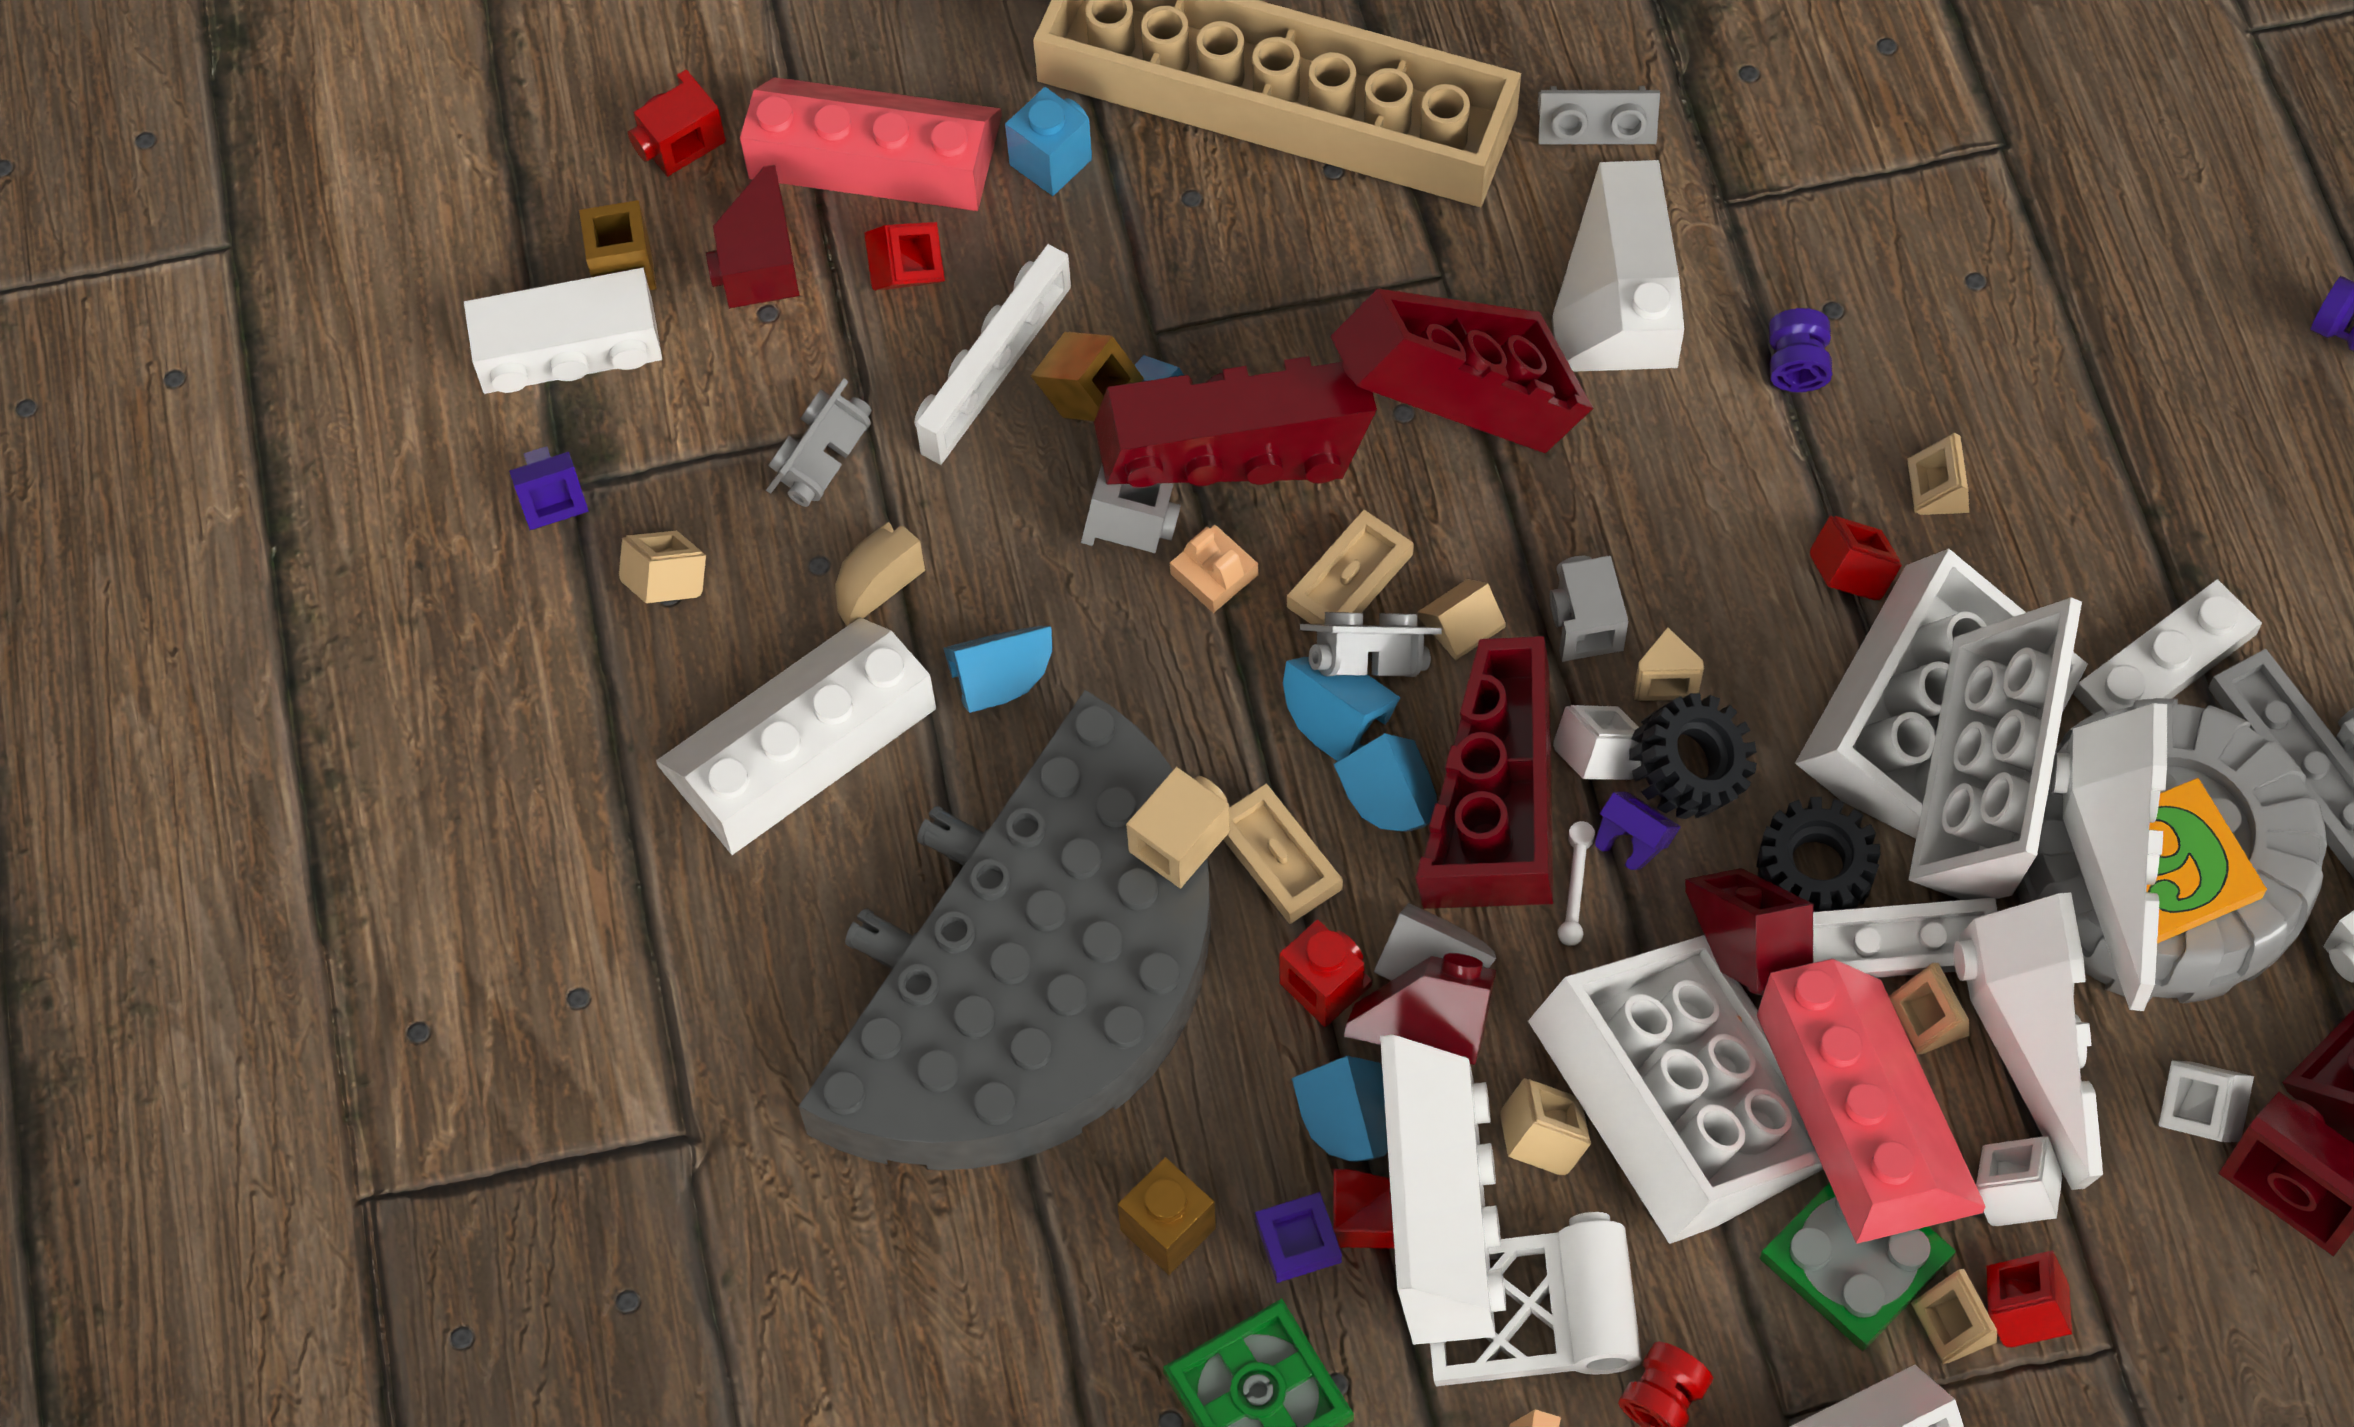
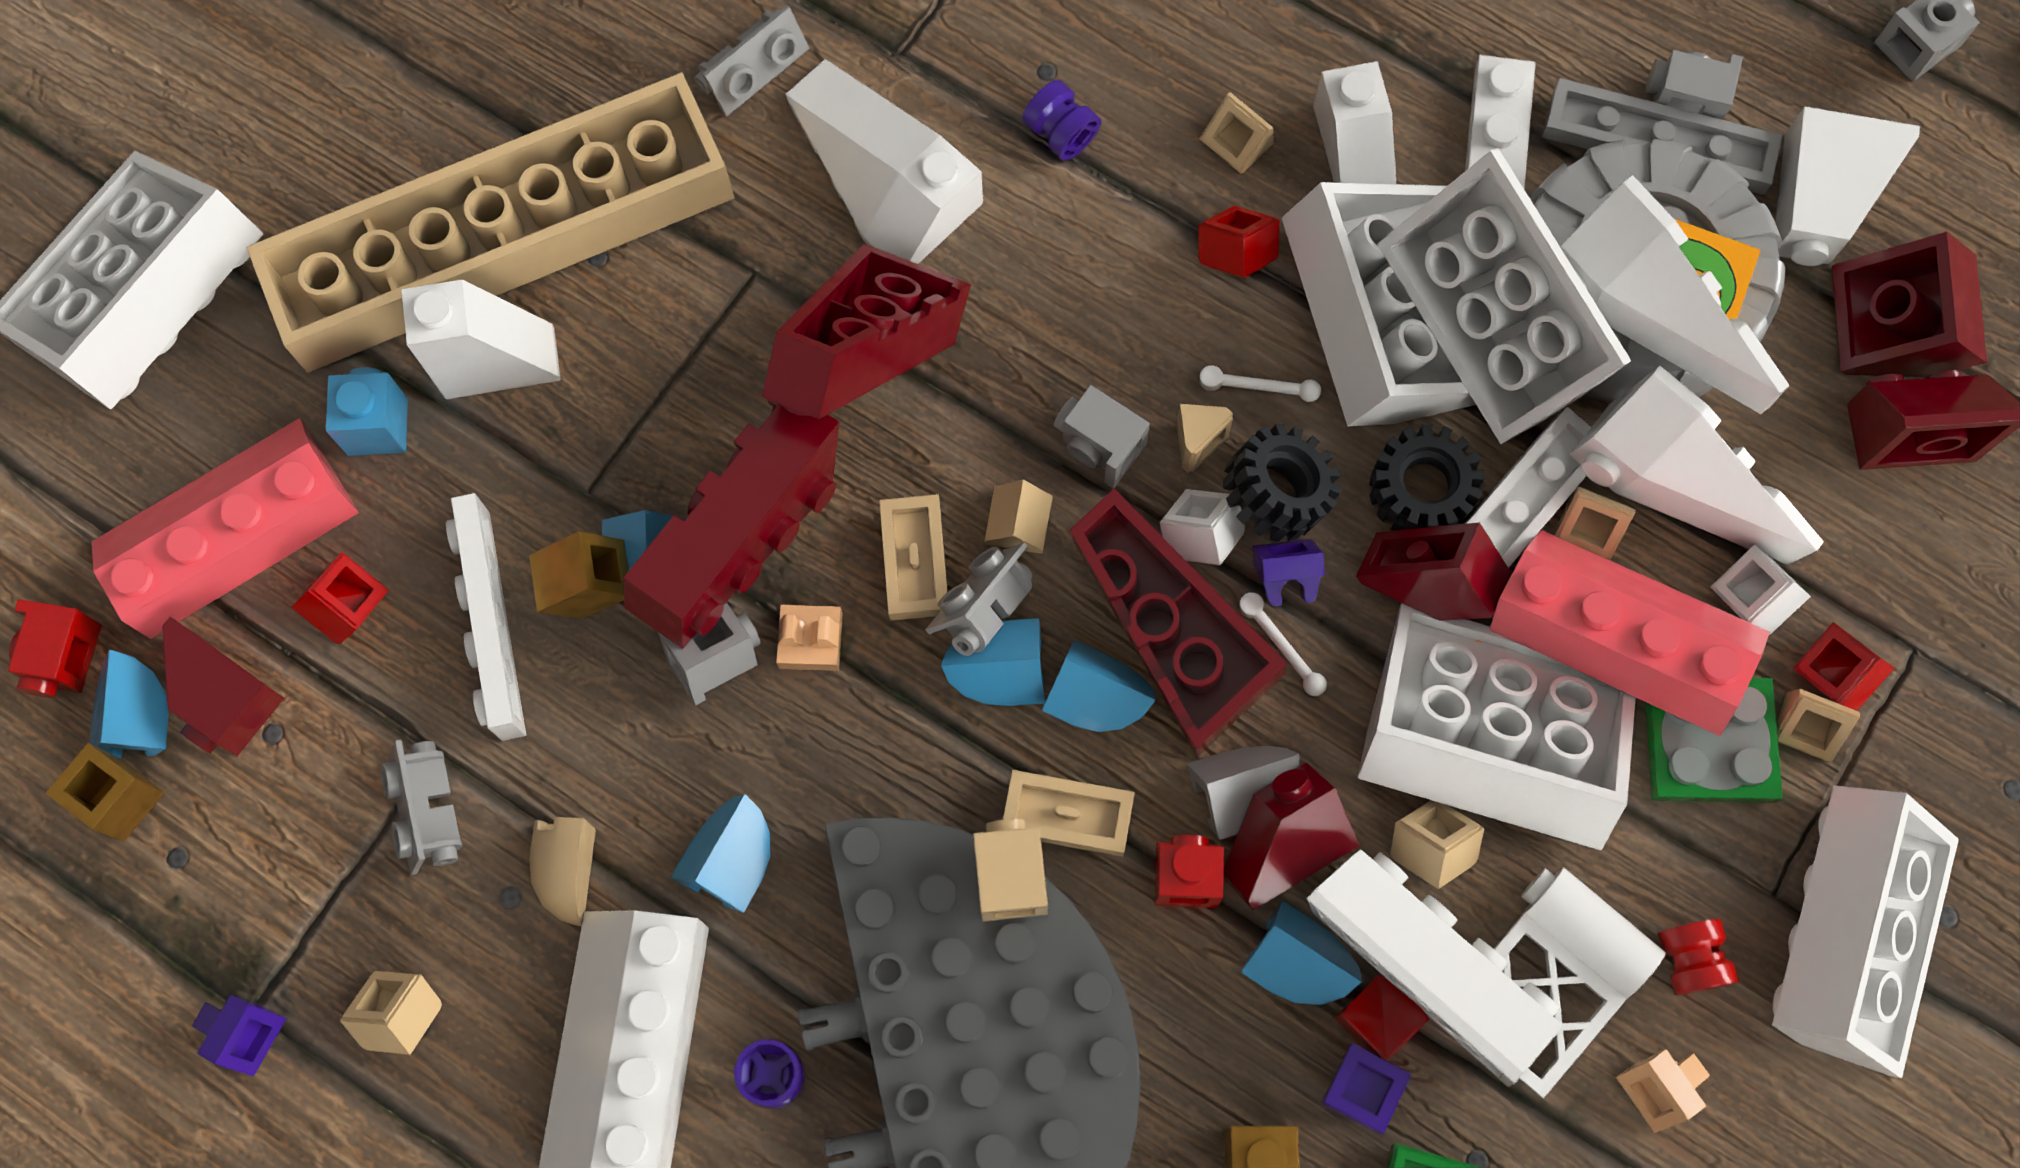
camera: 45 degrees left, 10 degrees up
white brick [464,268,663,394] -> none
white slope [2159,1060,2254,1142] -> none
none -> dark azure brick [89,649,169,760]
none -> white slope [401,280,561,399]
none -> dark purple wheel [734,1039,805,1109]
none -> white hinge [1200,365,1321,402]
none -> white slope [1313,61,1396,184]

